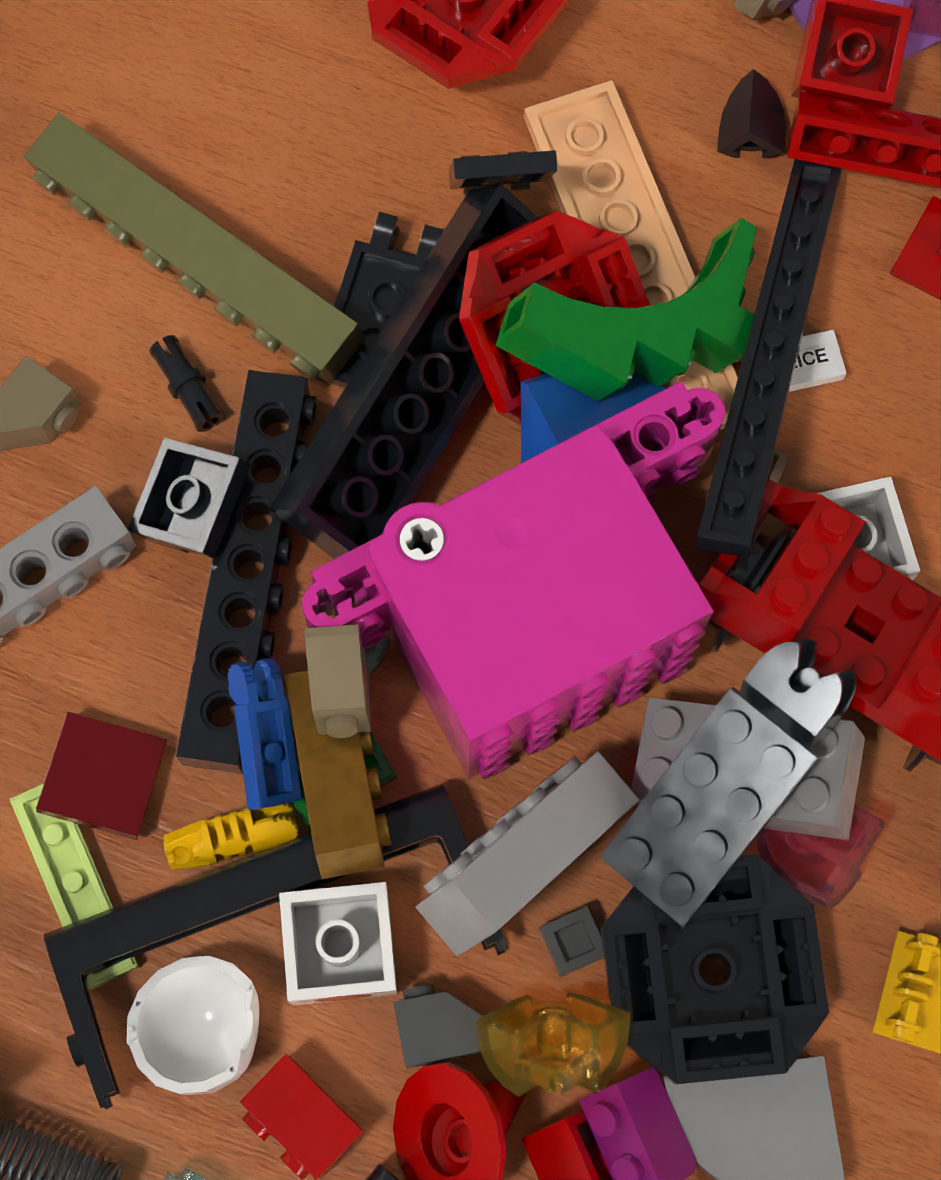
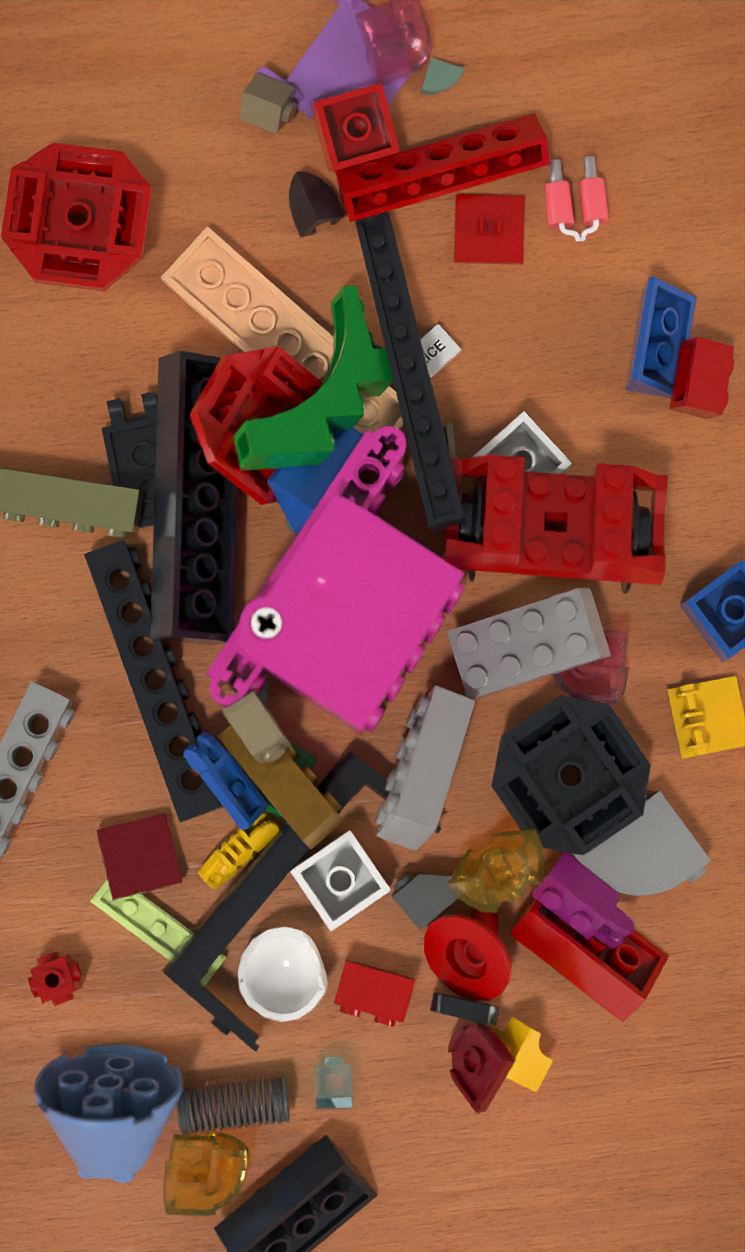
camera: 30 degrees left, 10 degrees up
plate [128,438,251,559] -> none
black pin [149,335,225,432] -> none
black tile [449,150,557,195] -> none
dark grey plate [539,906,604,977] -> none
hinge [599,639,857,927] -> none

